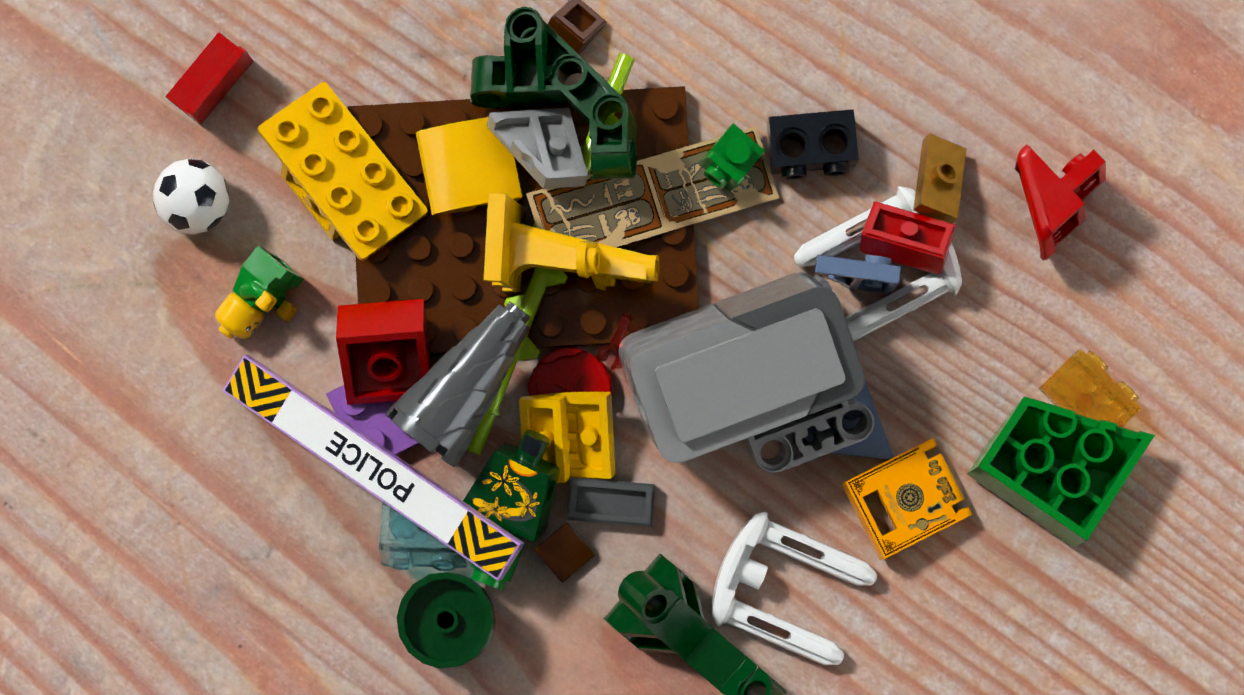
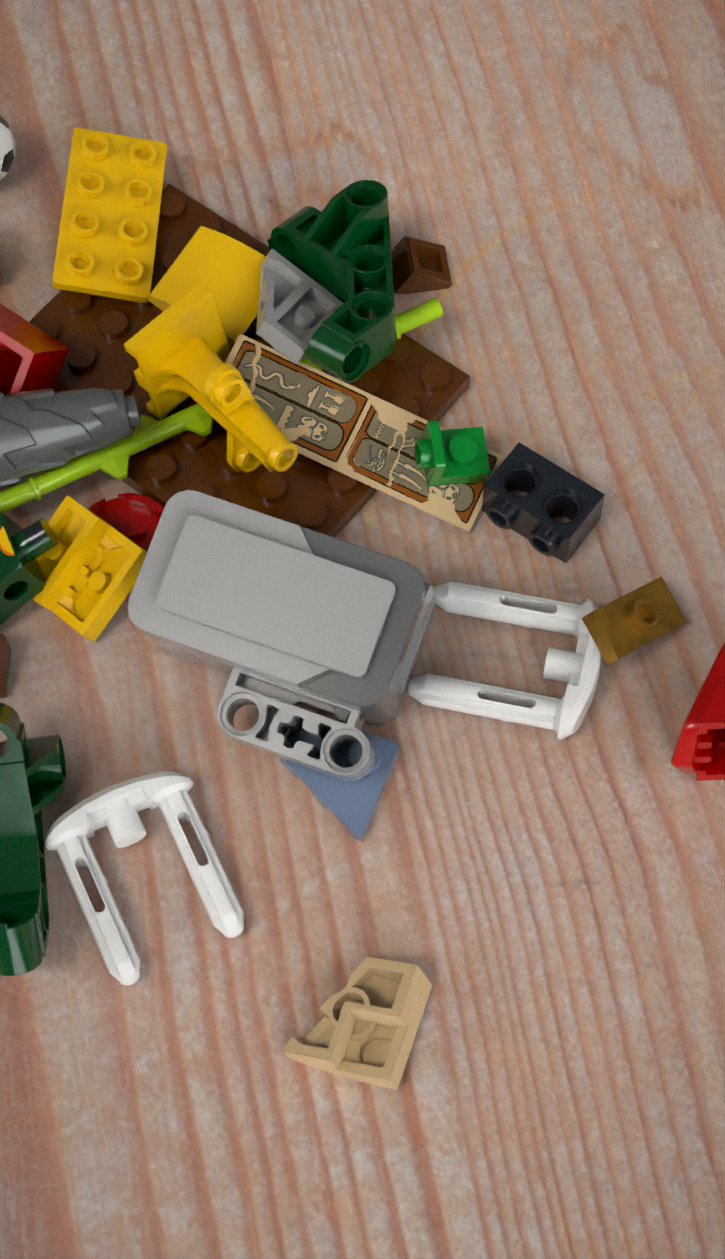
camera: 40 degrees right, 20 degrees down
red panel [165,32,253,125] -> none
dark grey tile [566,477,655,527] -> none
sand blue wing [815,255,901,294] -> none
light orange container [841,438,972,561] -> none
red slope [860,201,956,275] -> none
green wedge [967,396,1155,548] -> none
clear yellow bracket [1038,349,1142,427] -> none
none -> tan slope [284,957,433,1090]

